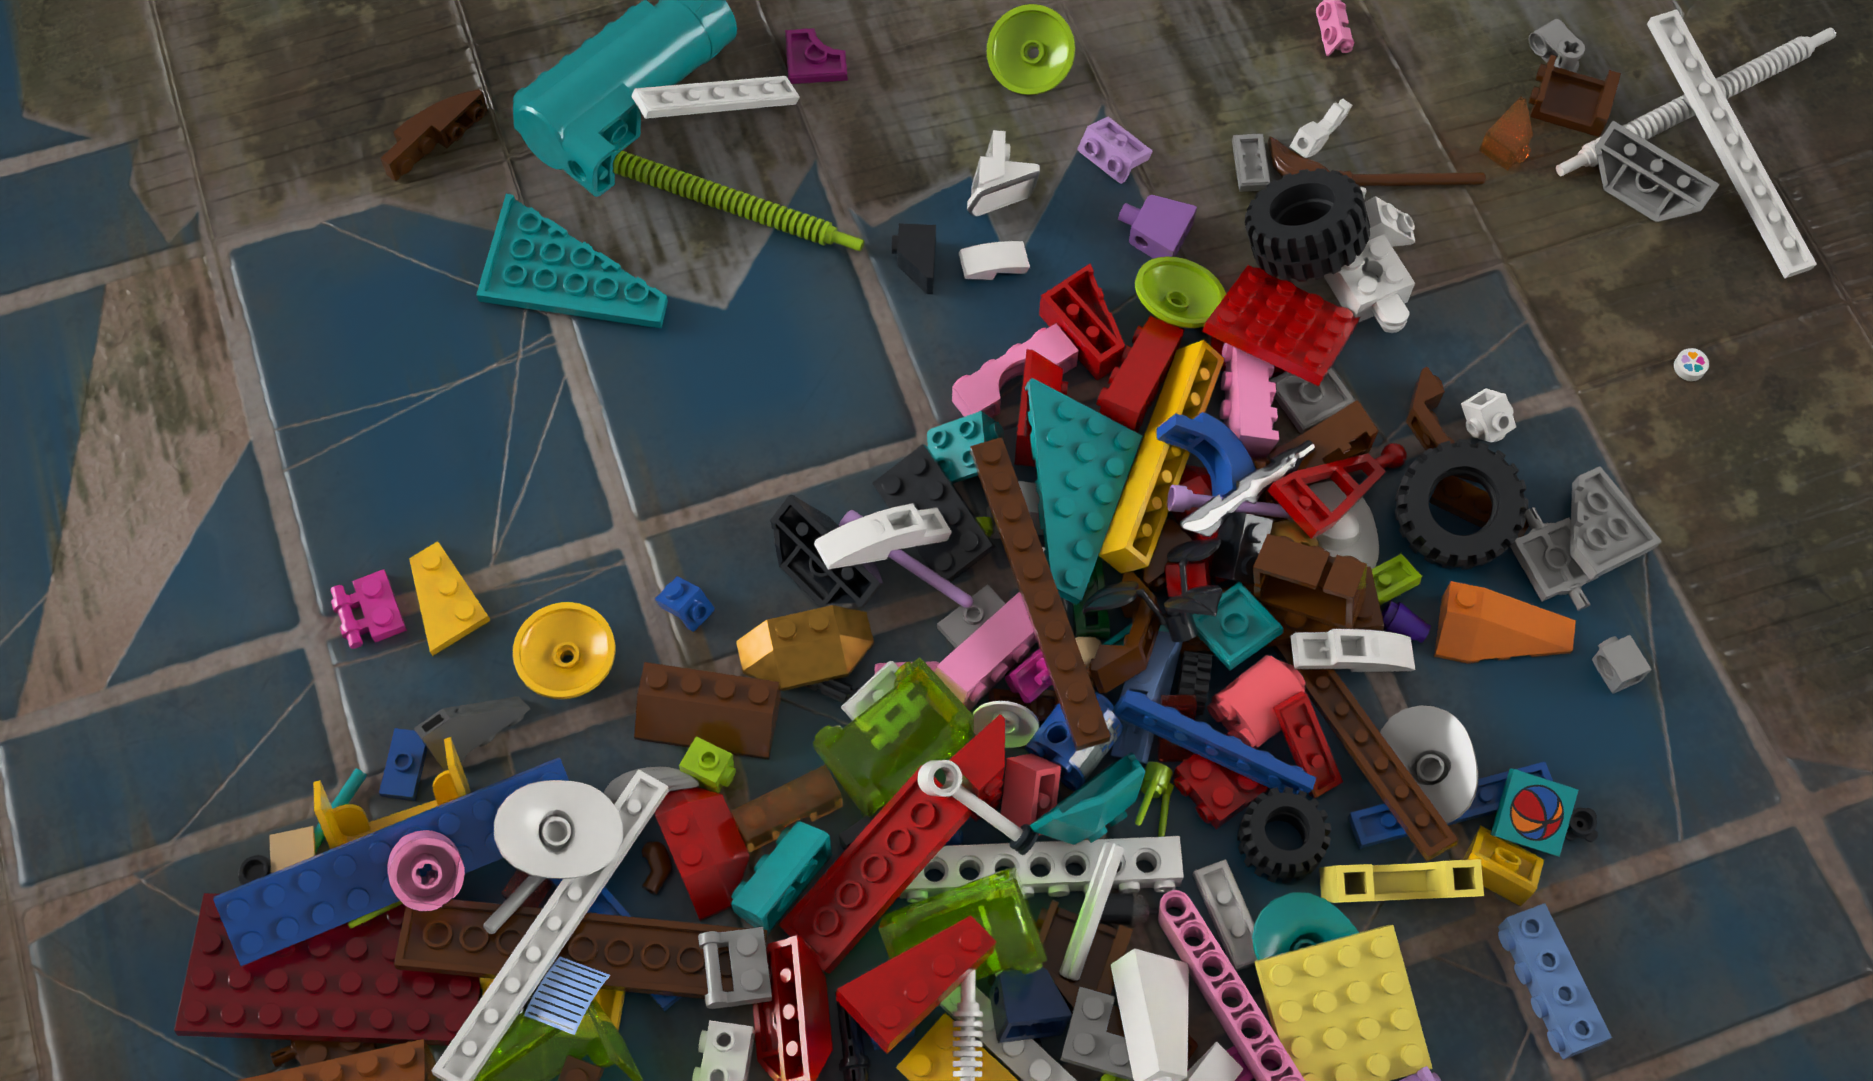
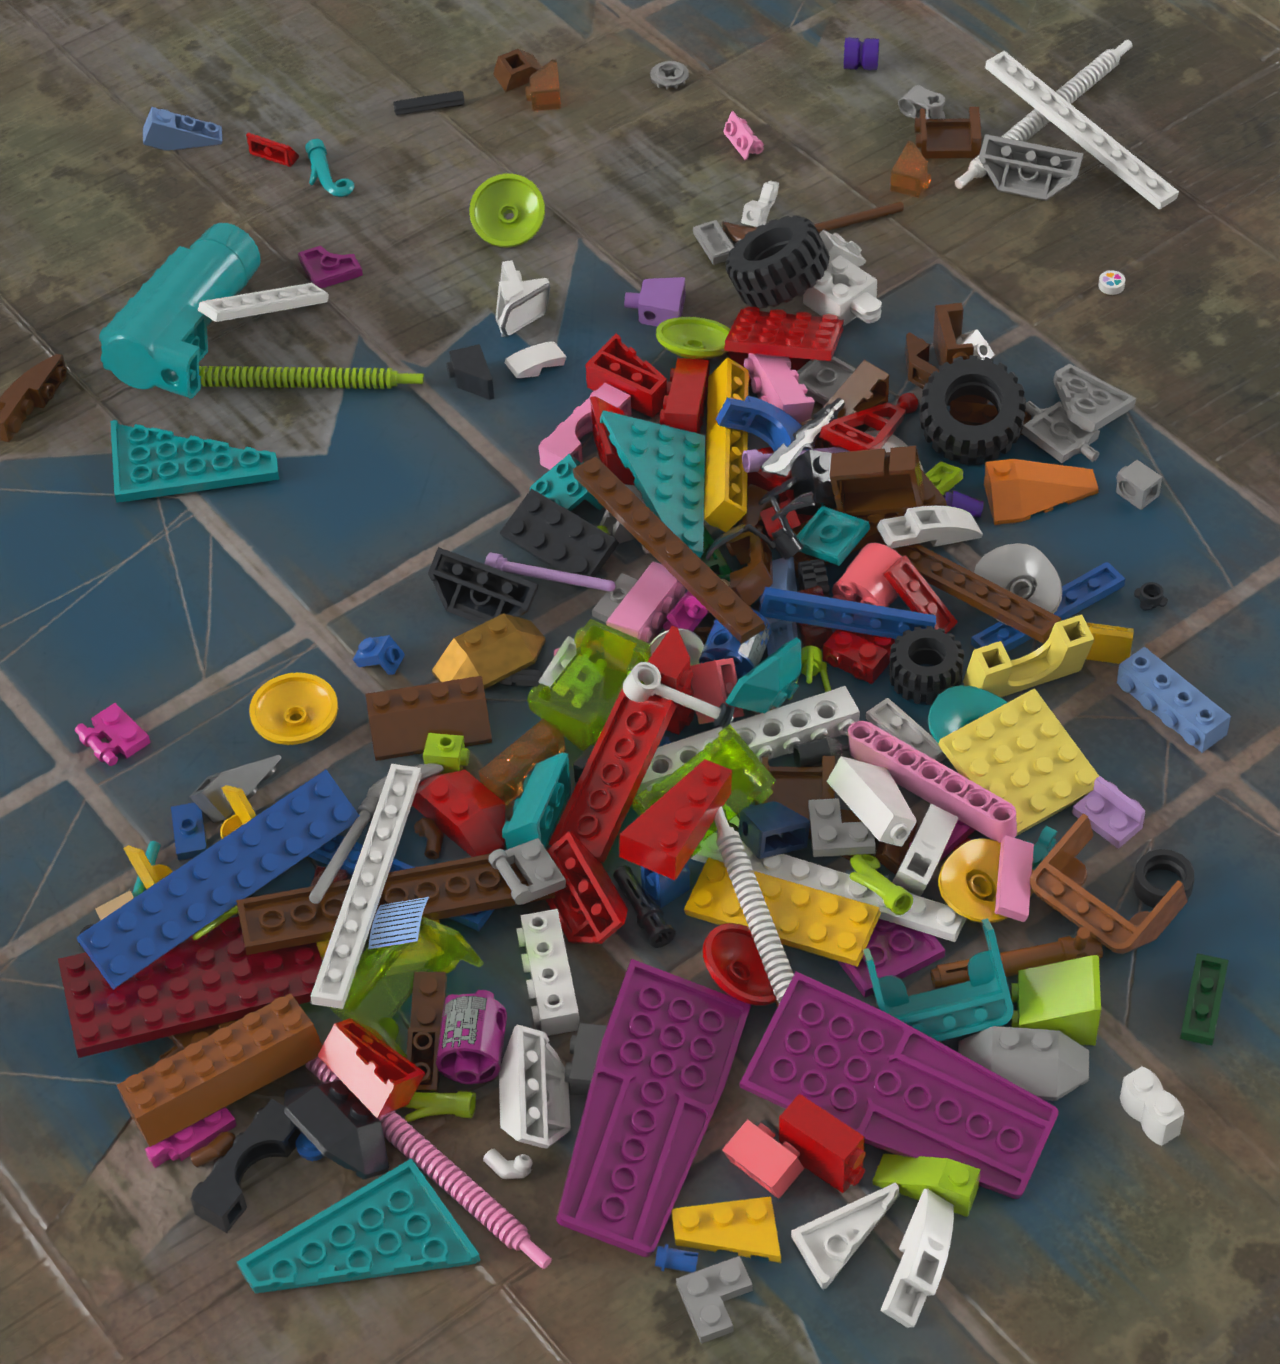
camera: 15 degrees left, 15 degrees down
bright pink brick [387,830,465,911] -> none
yellow wing [409,541,491,656] -> none
white hat [494,780,623,879] -> none
white slope [814,503,952,570] -> none
white axle [1059,841,1124,981] -> none
lavender bracket [1078,117,1153,184] -> none
tile [1490,768,1579,857] -> none
none -> reddish brown panel [933,303,974,366]

